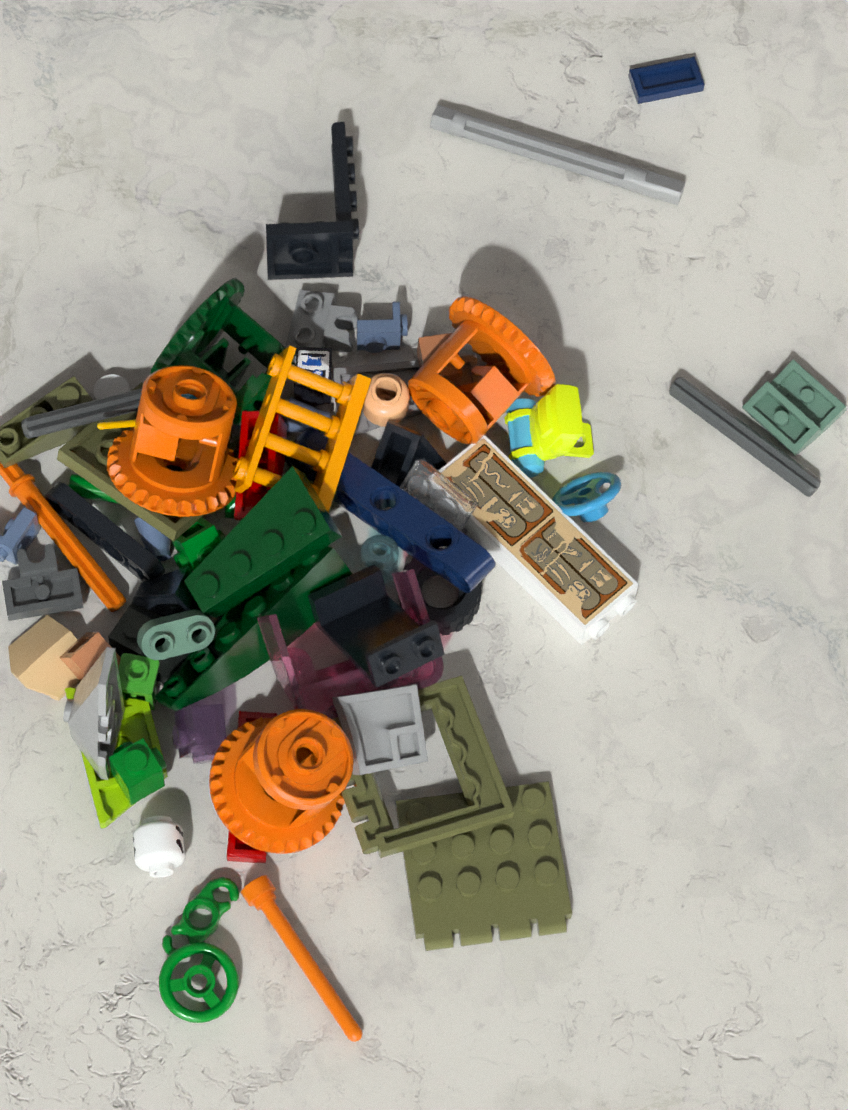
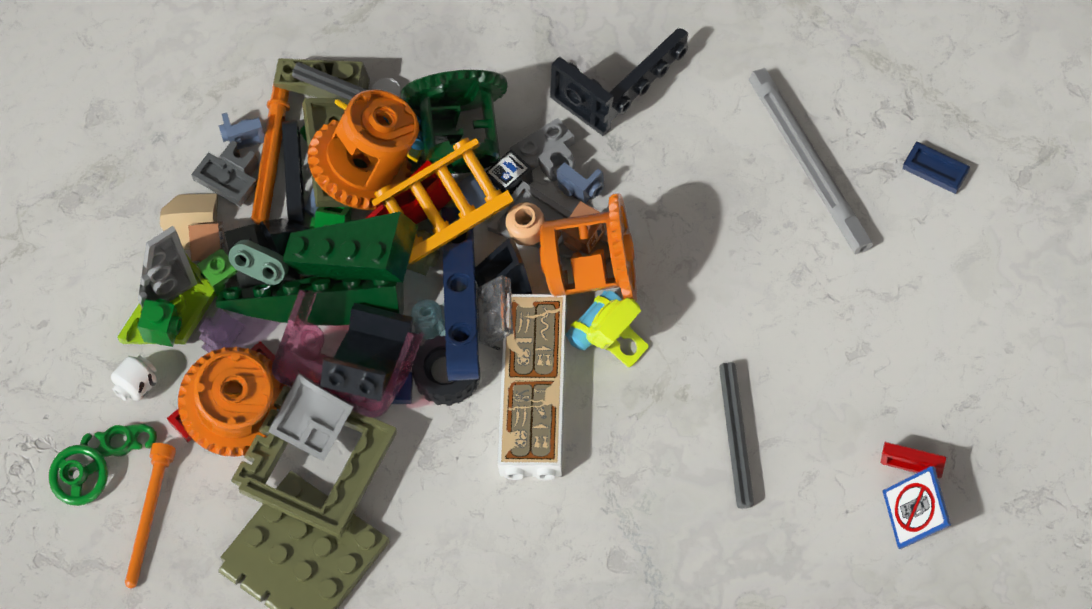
camera: 55 degrees right, 0 degrees up
dark azure piece [552,472,621,522] -> none
sand green slope [742,360,847,456] -> none

